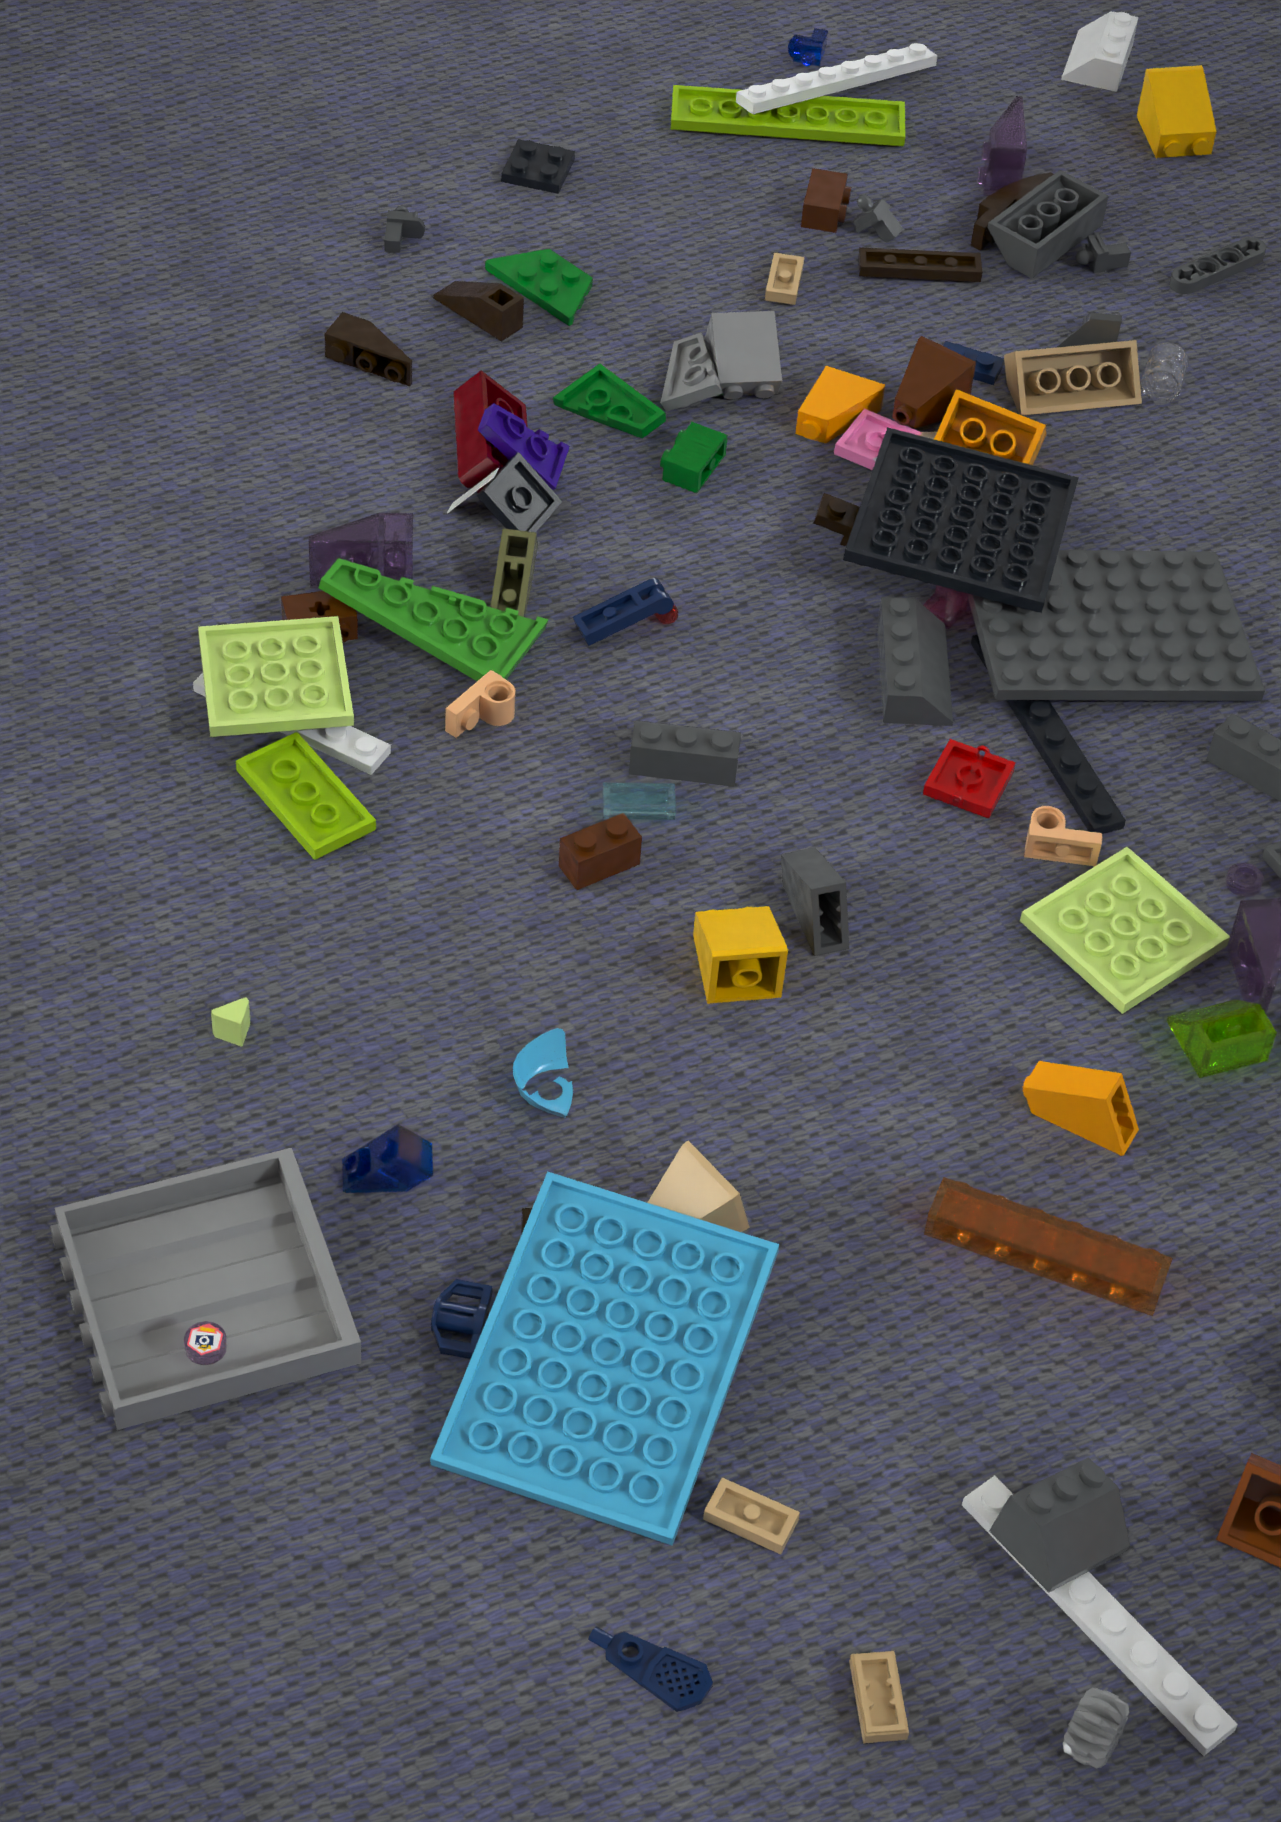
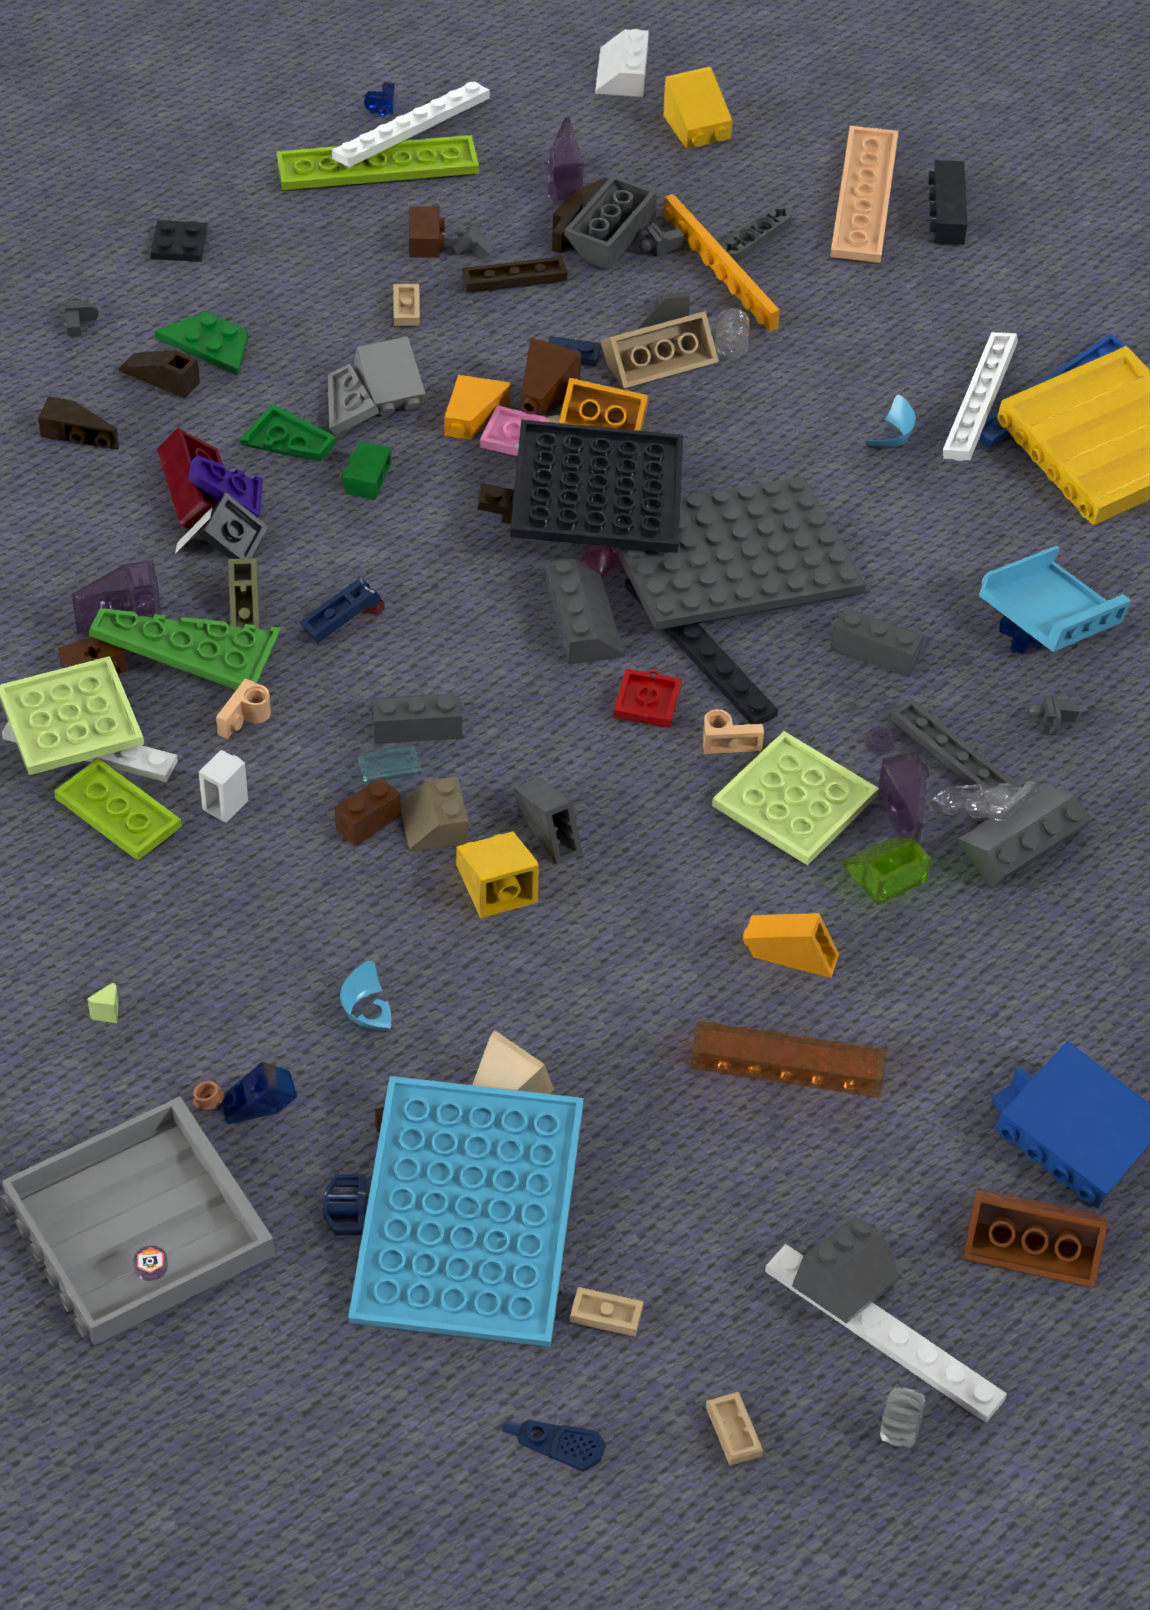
camera: 10 degrees left, 0 degrees up
none -> nougat plate [193,1081,224,1111]
none -> white brick [199,750,248,823]
none -> dark tan slope [400,776,469,852]
none -> light orange plate [662,194,780,332]

